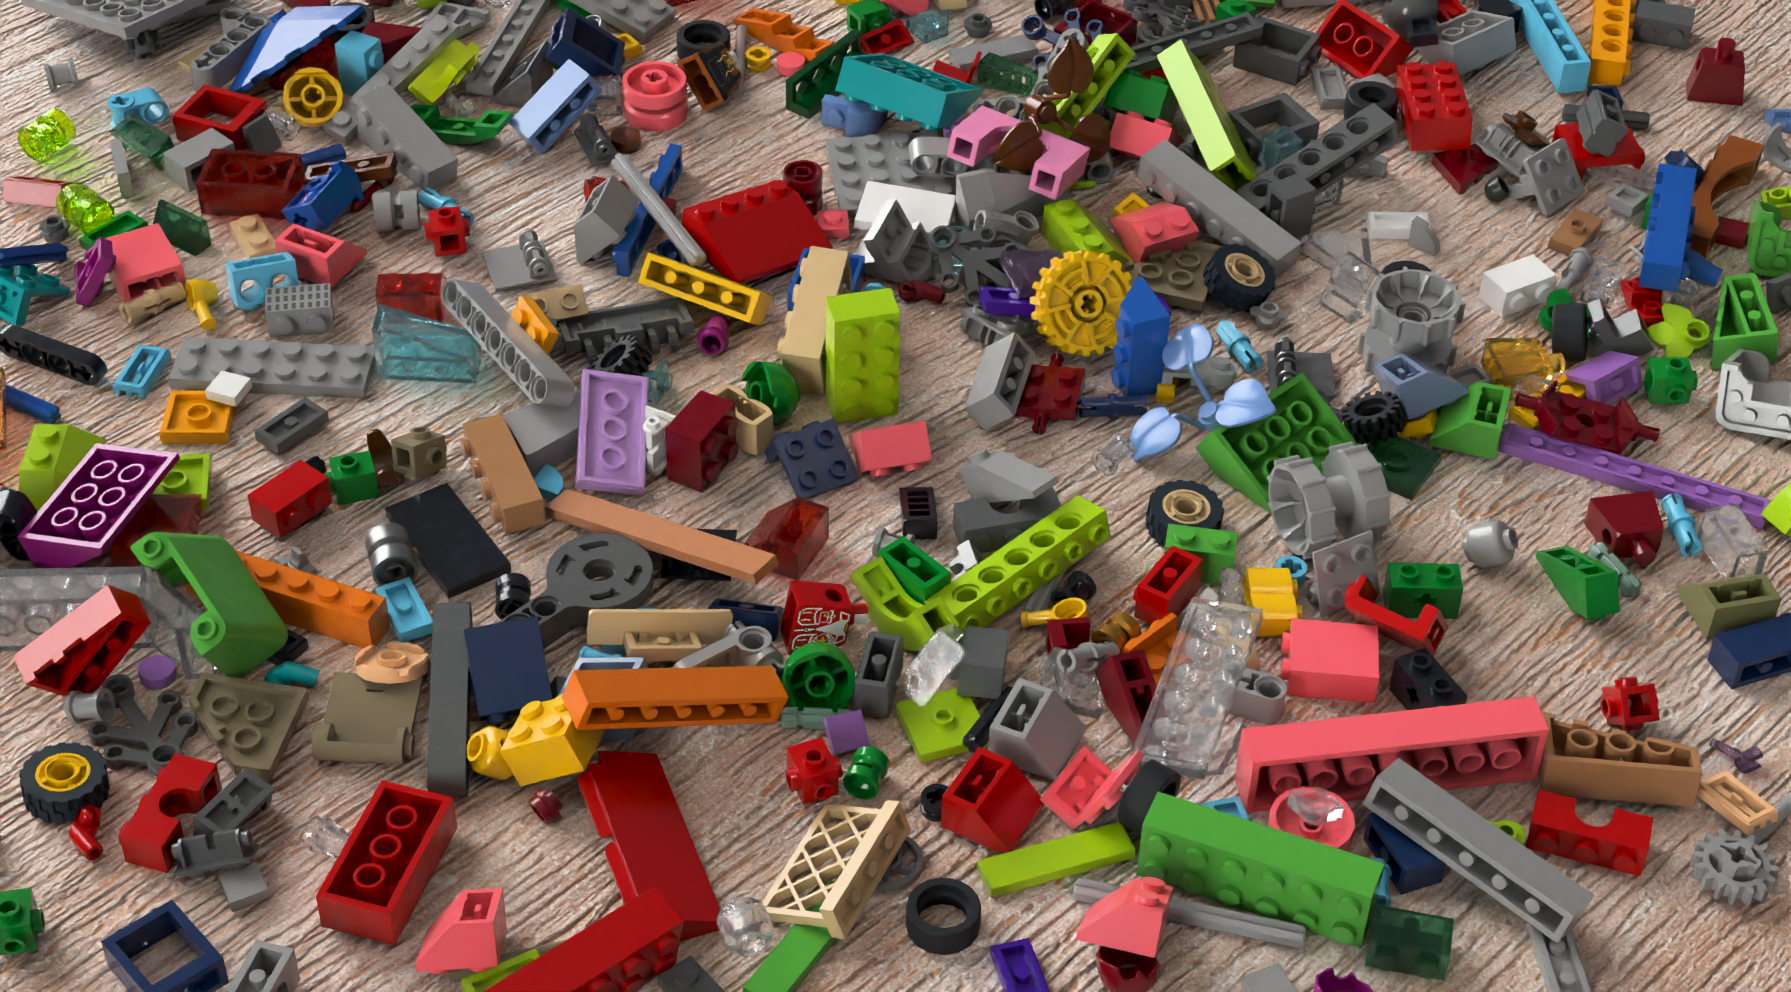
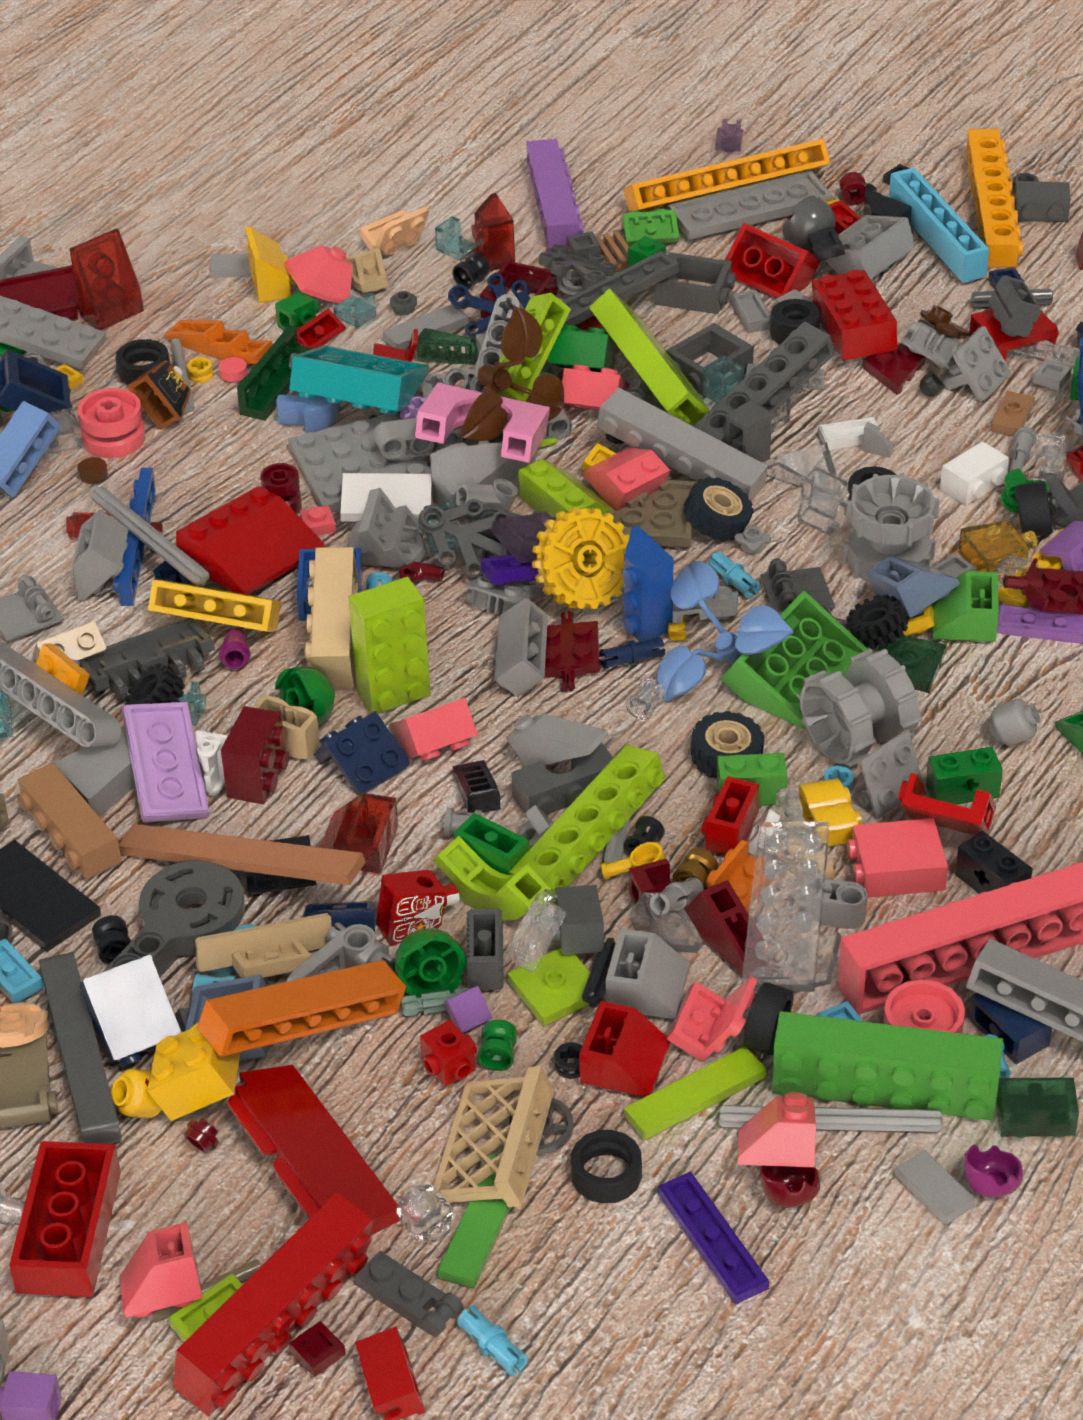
camera: 10 degrees left, 0 degrees up
medium azure tile [534,464,563,501] -> none
dark grey hinge [574,113,618,166] -> none
clear plate [1287,788,1344,825] -> none

